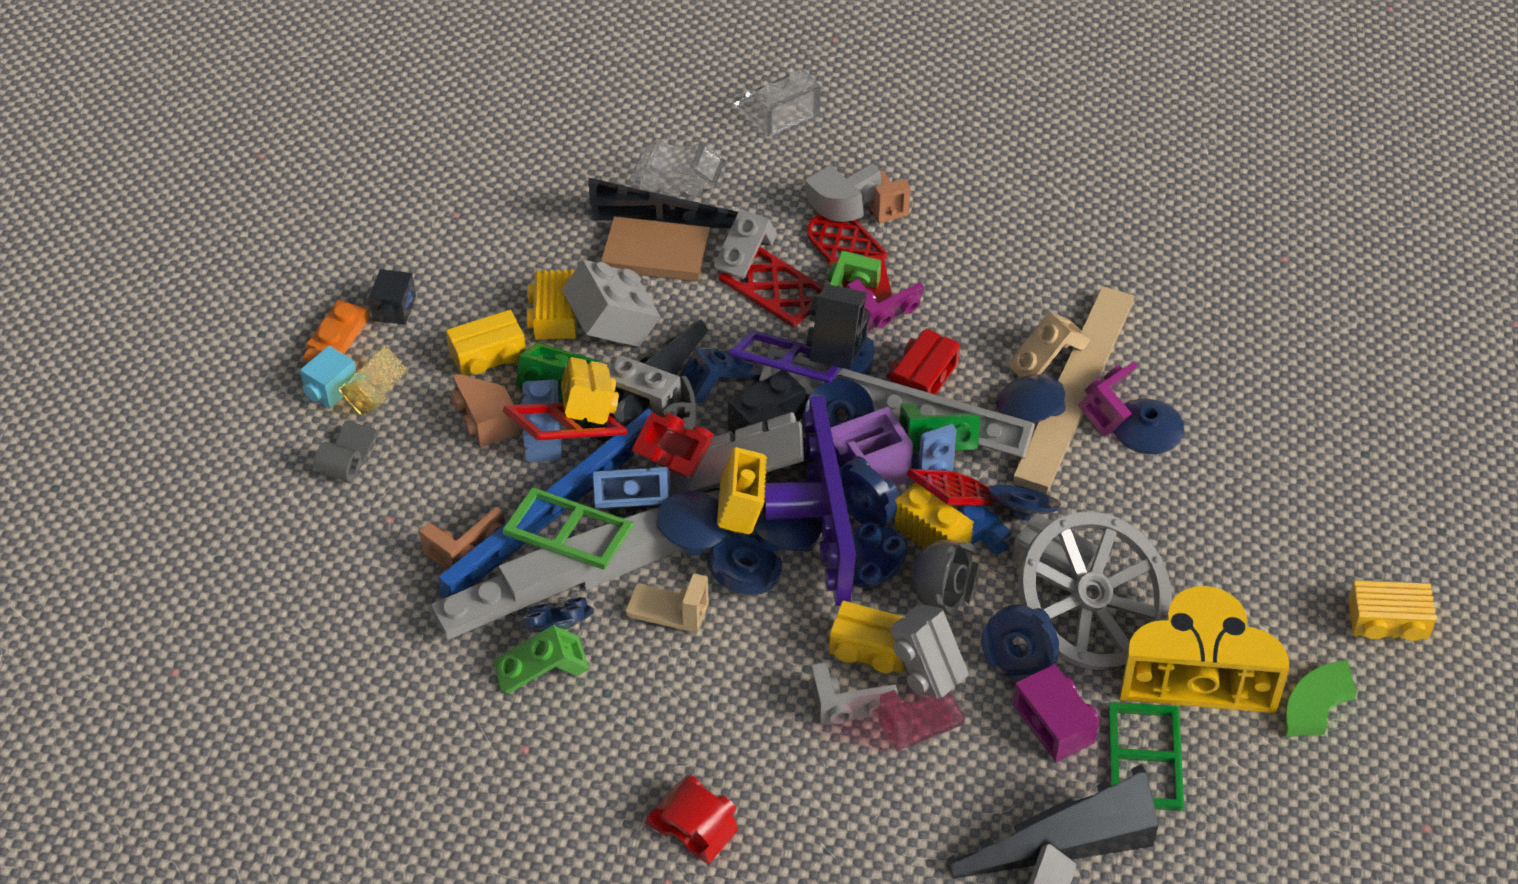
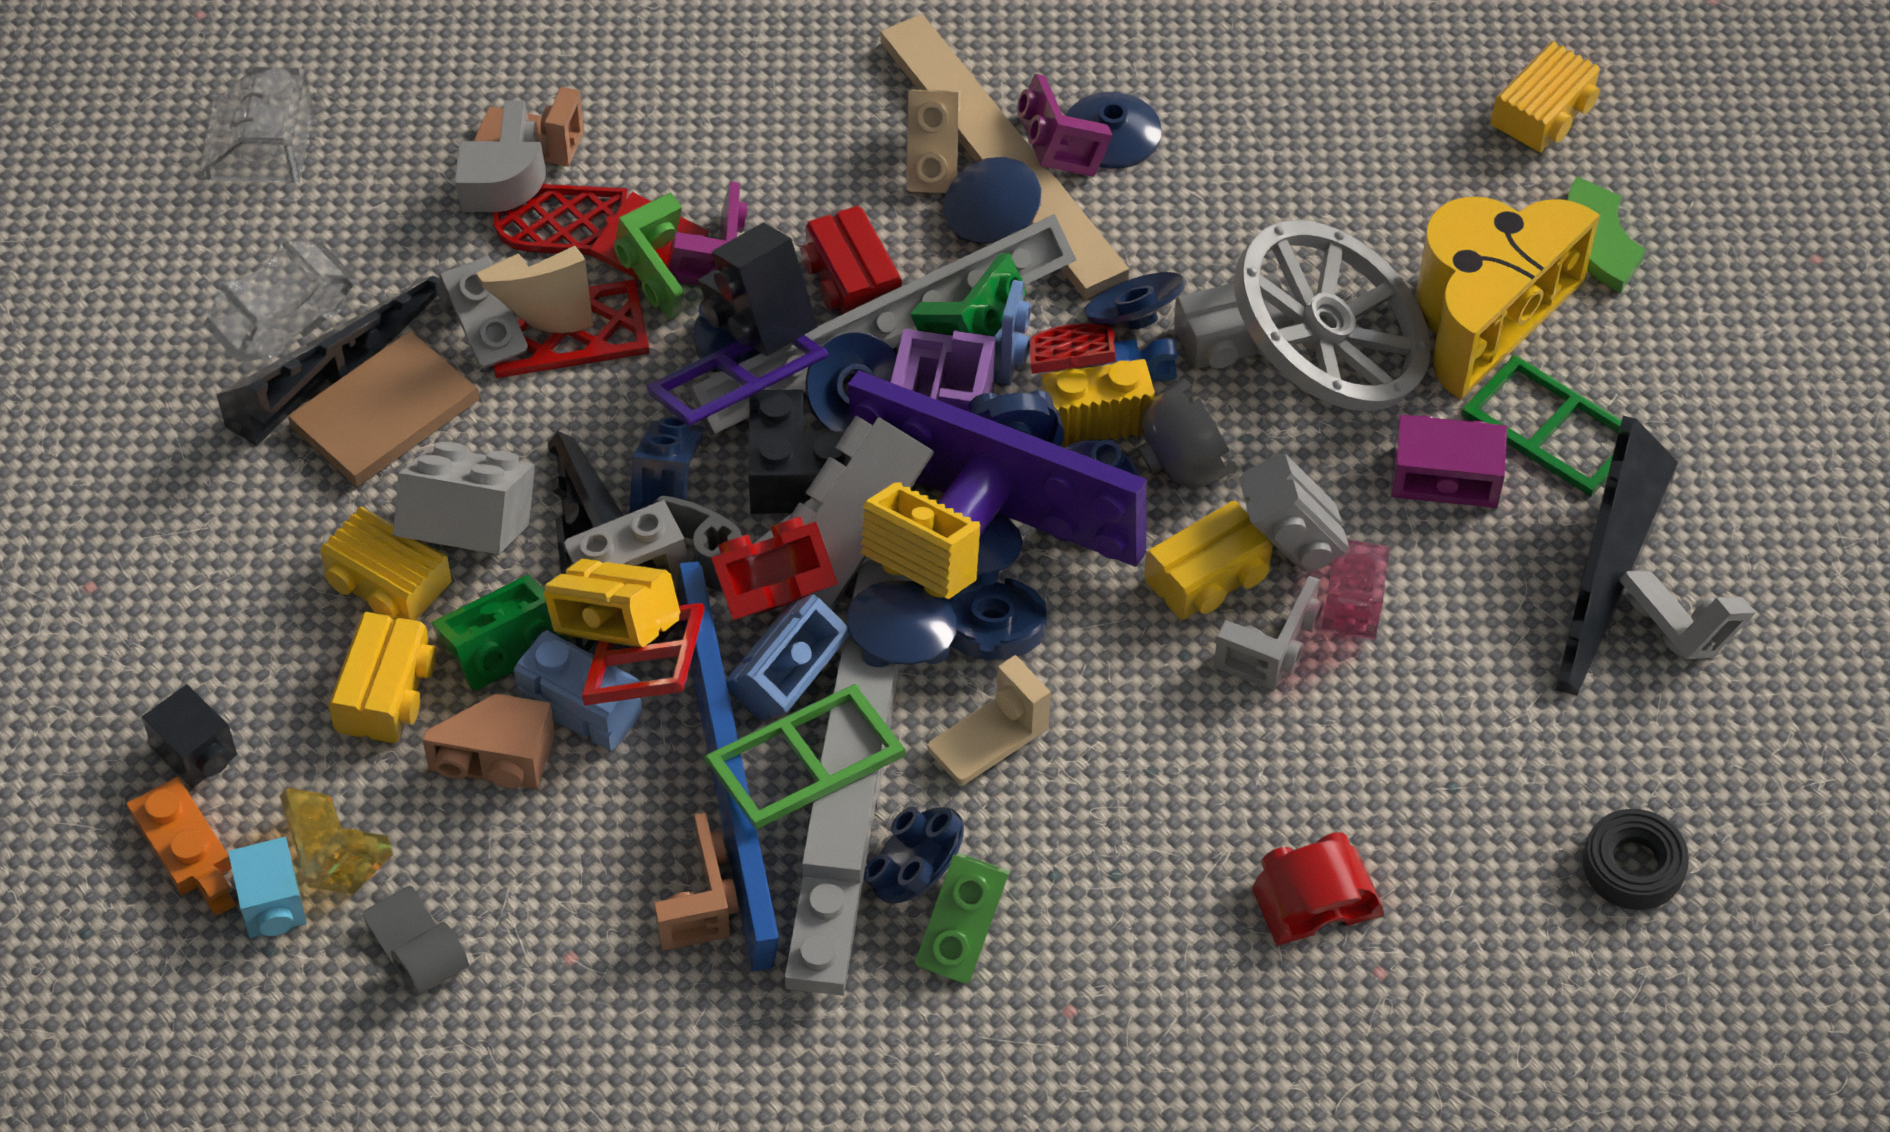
camera: 55 degrees left, 5 degrees up
dark blue plate [981,605,1059,681] -> none
none -> tan slope [476,246,593,333]

